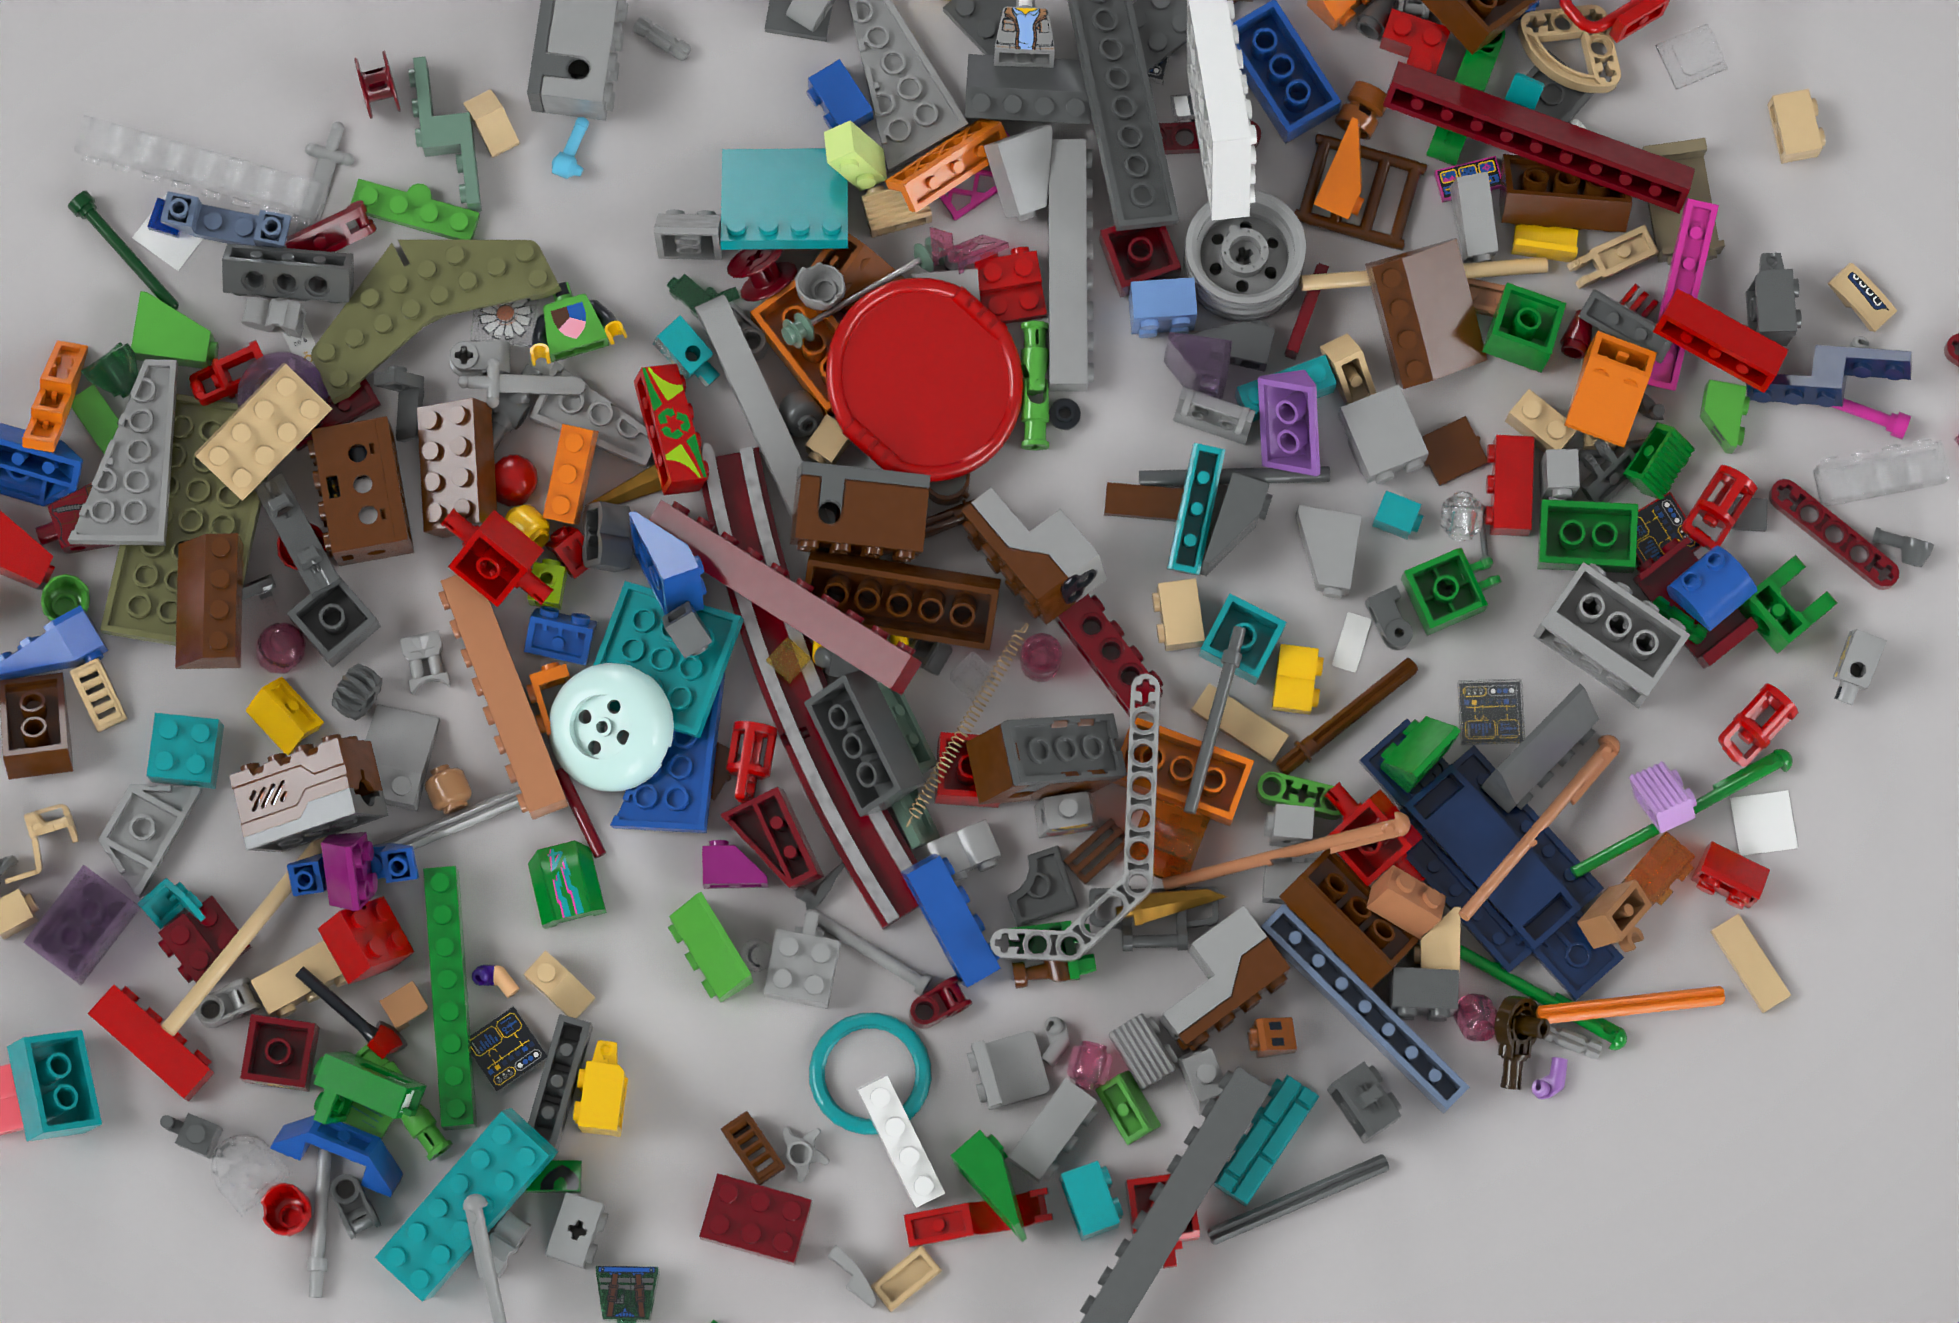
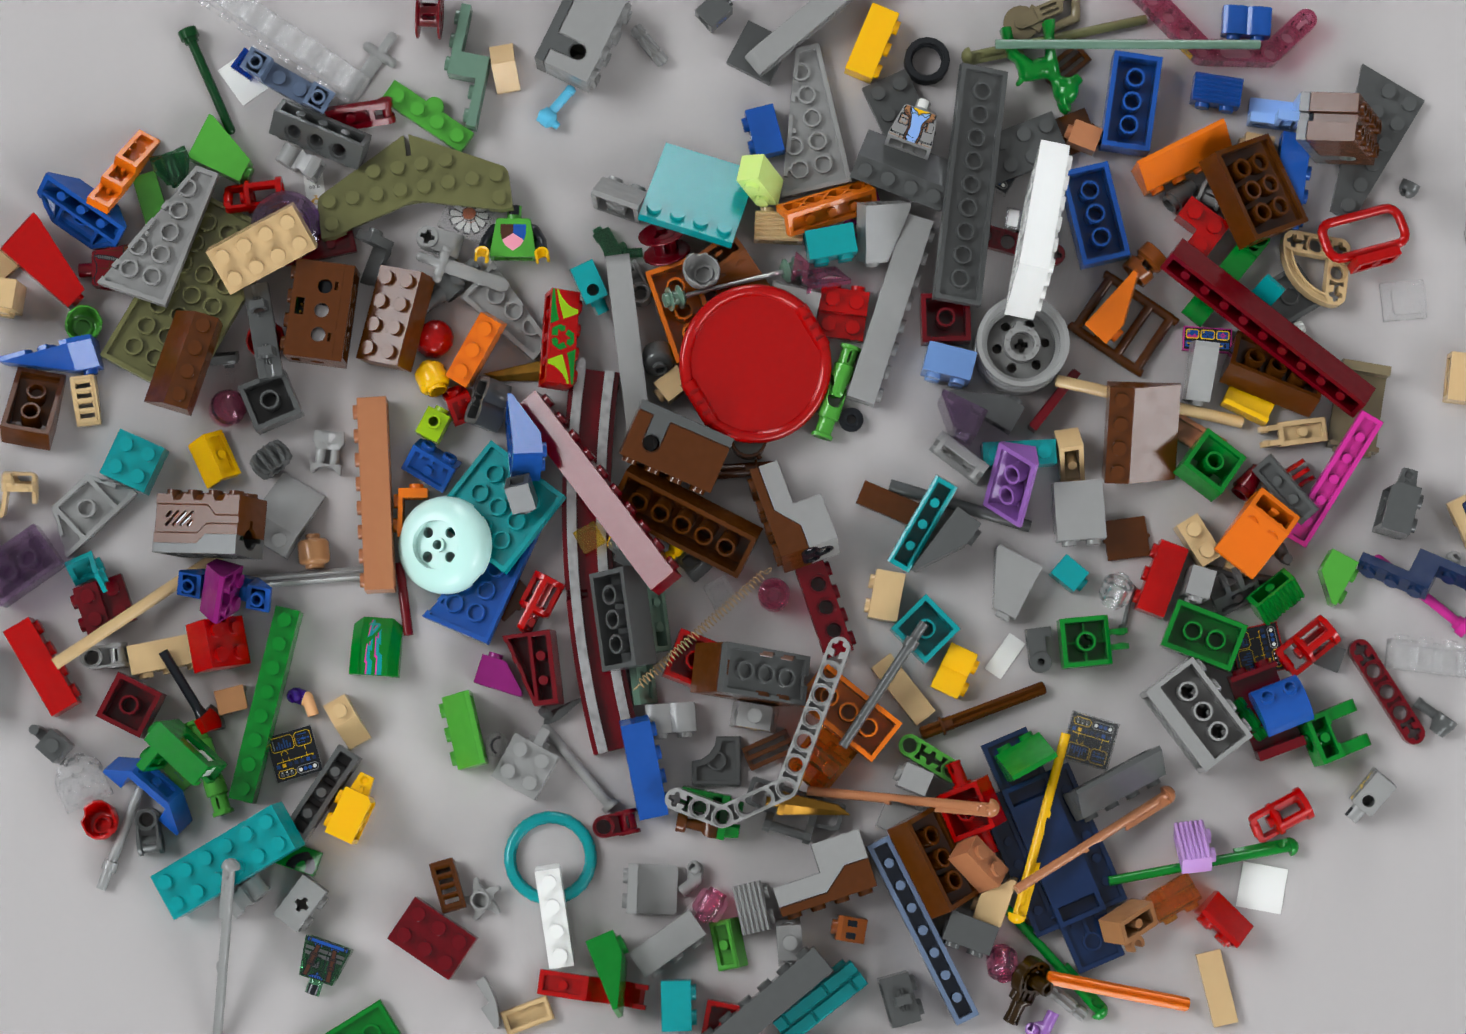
camera: 20 degrees right, 5 degrees up
red brick [441,508,554,607] -> none
red brick [1653,288,1789,393] -> none
none -> teal brick [803,222,858,268]
none -> yellow bar [1007,732,1071,924]

